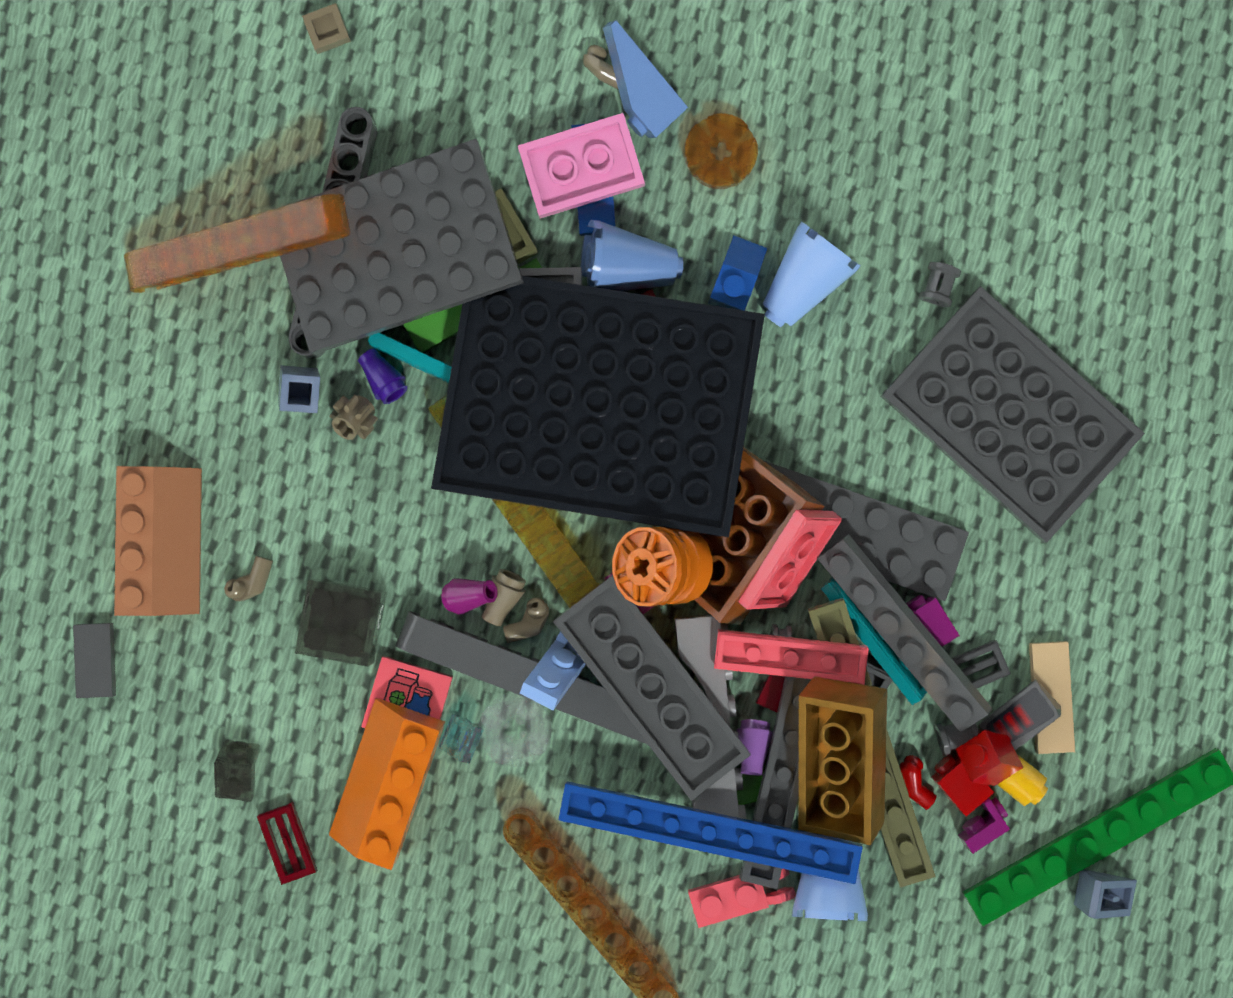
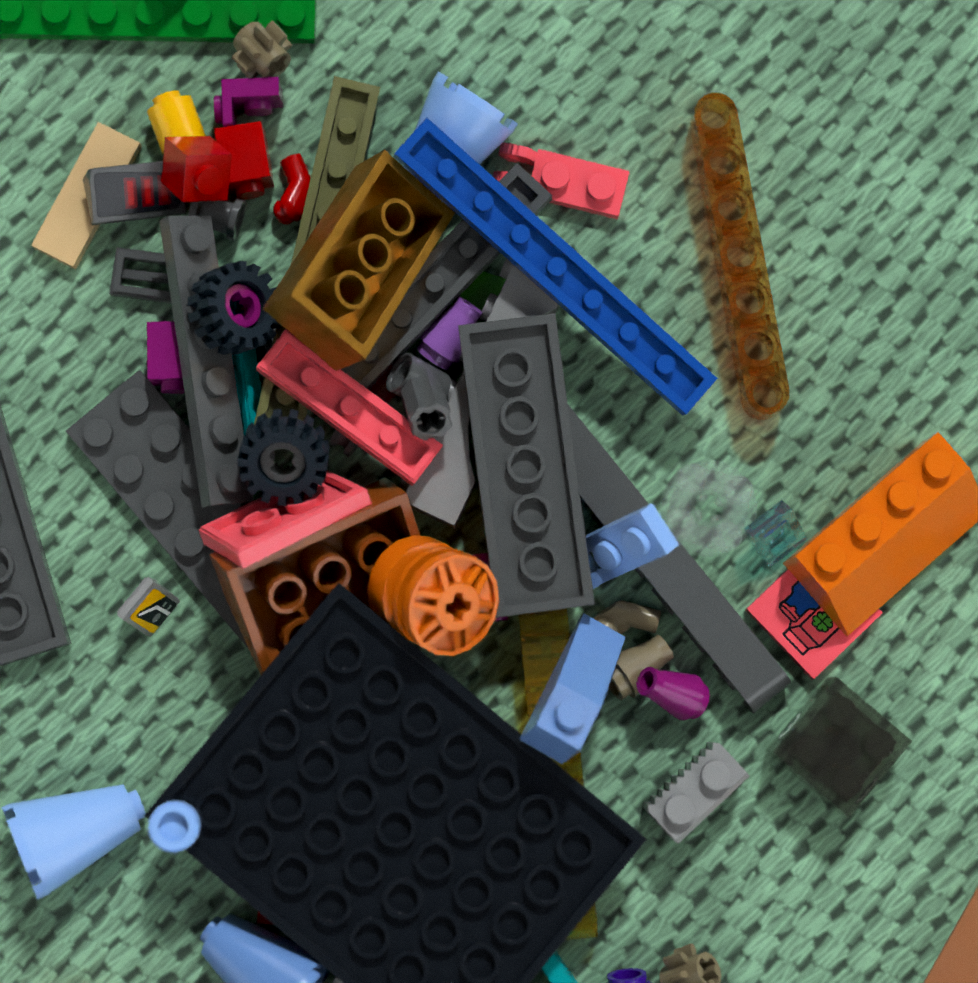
camera: 155 degrees left, 5 degrees down
dark tan arm [224,556,273,601] -> none
blue slope [708,235,767,311] -> none
none -> slope [117,577,180,637]
none -> light blue tile [148,800,201,853]
none -> black bush [187,261,281,355]
none -> dark tan gear [232,21,292,78]
none -> black bush [237,409,330,506]
none -> dark grey piece [386,353,453,441]
none -> medium blue slope [519,613,625,764]
none -> light grey brick [643,742,749,844]

